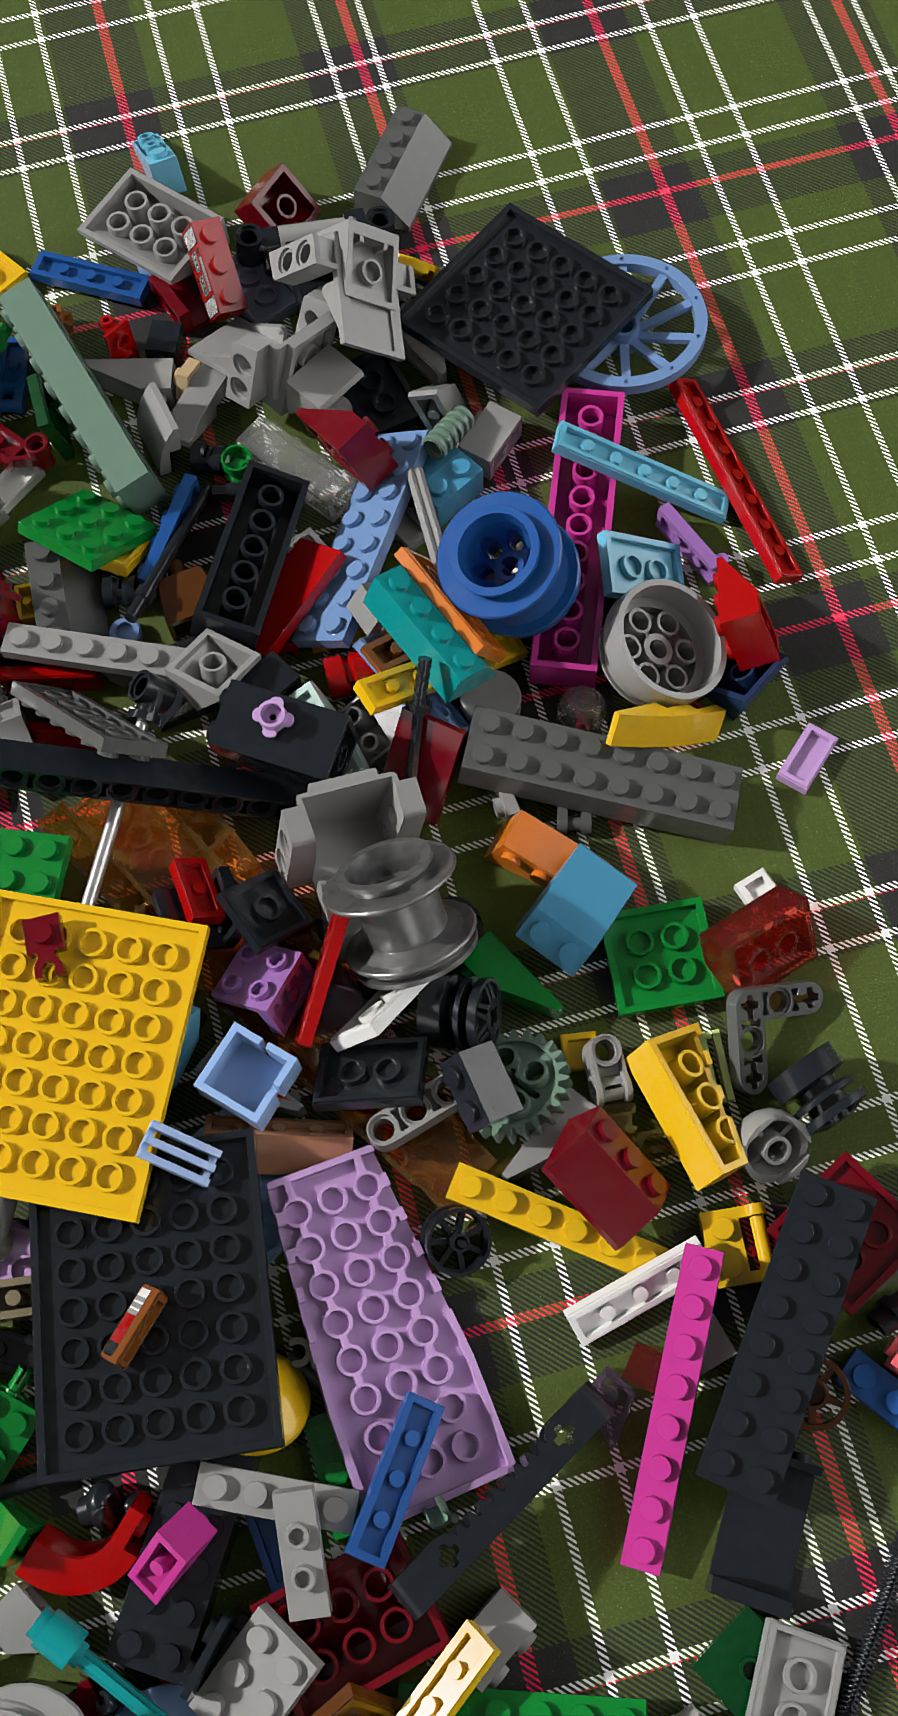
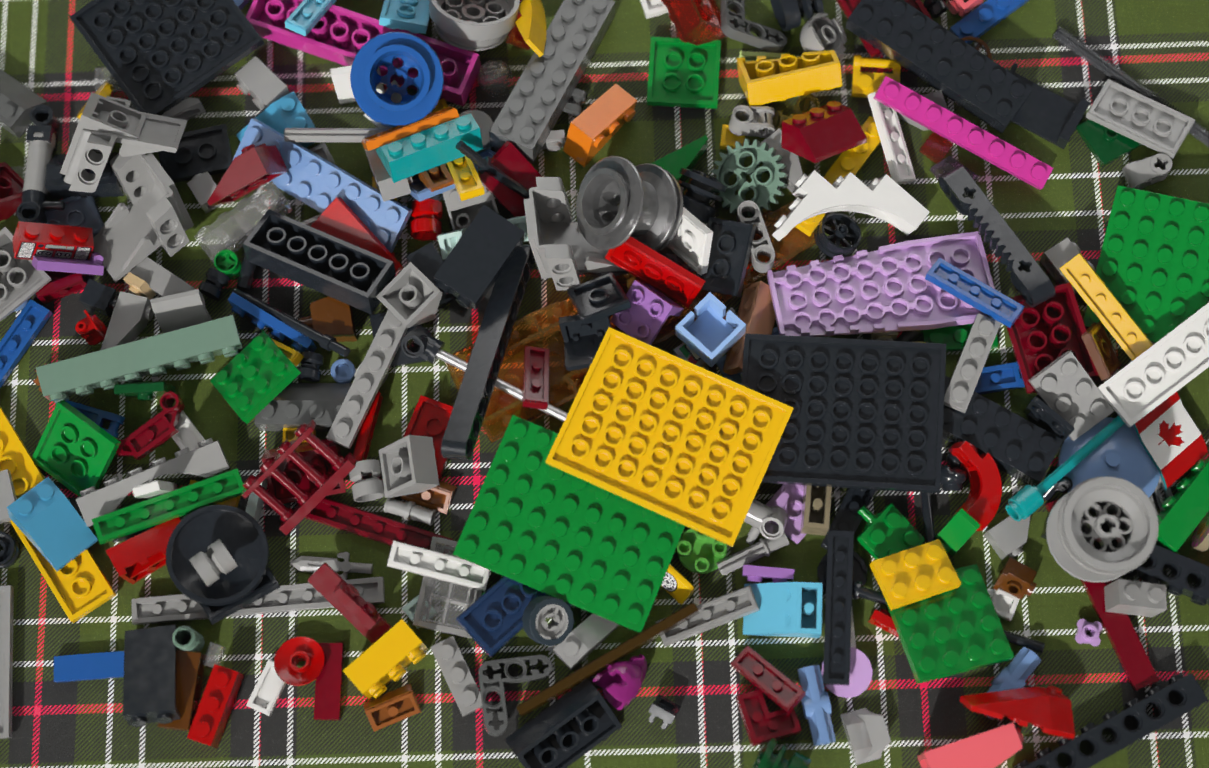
camera: 75 degrees left, 5 degrees up
dark grey plate [10,681,168,762] -> none
dark red plate [22,912,68,983] -> none
dark orange slope [101,1284,168,1370] -> none
dark pink slope [128,1501,218,1605] -> none
light blue tile [135,1120,223,1187] -> none
red plate [168,857,226,925] -> none
lavender plate [252,697,294,738] -> none
light grey plate [272,1484,333,1622] -> none
light grey slope [286,344,364,413] -> none
light grey slope [408,383,466,430] -> none
sand green piece [422,405,475,460] -> none
sand green hand [422,1495,459,1529] -> none
brick [439,1040,524,1134] -> none
dark azure slope [515,842,637,977] -> none
none -> medium lavender hinge [32,252,104,275]
none -> dark red tile [522,346,550,410]
none -> white arch [772,170,929,241]

